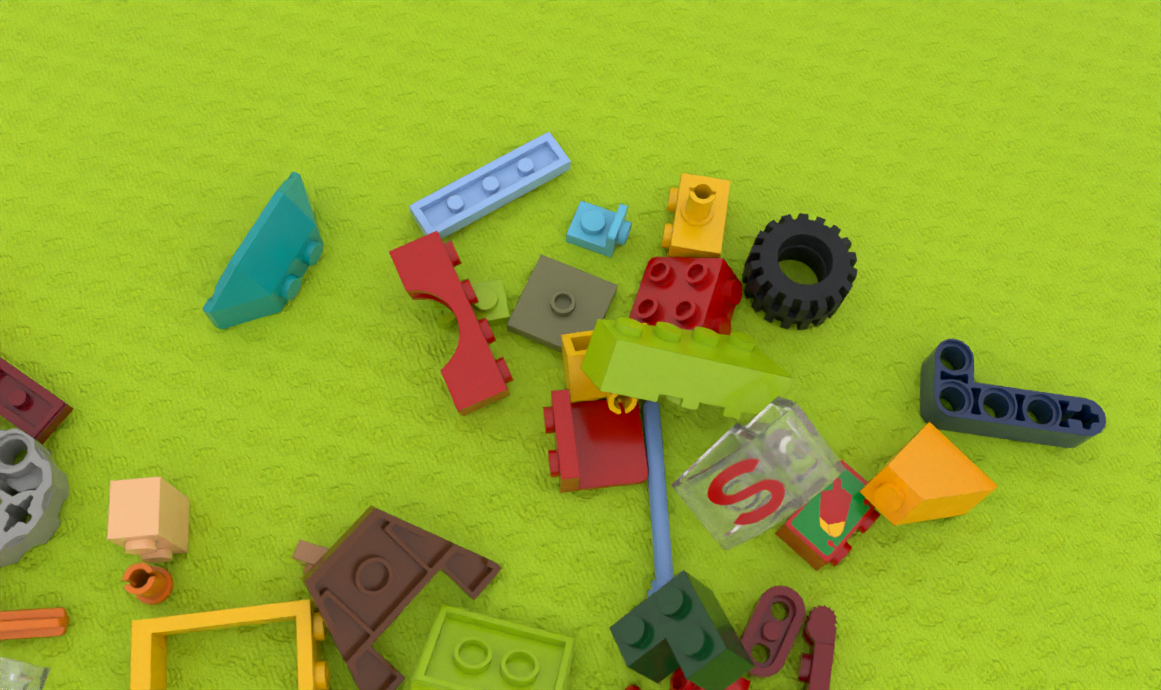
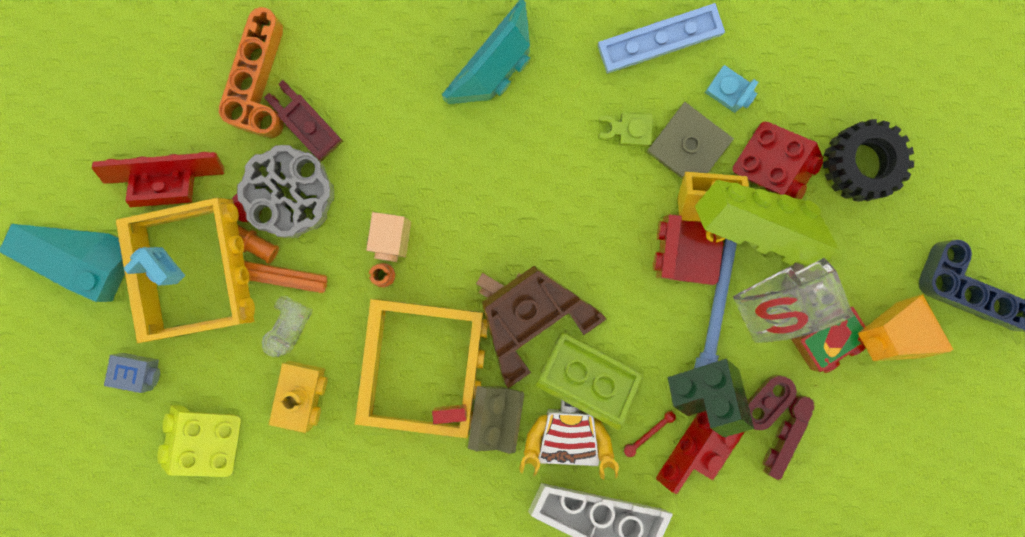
camera: 25 degrees right, 20 degrees up
red arch [389,231,514,416] -> none
yellow brick [661,173,730,258] -> none

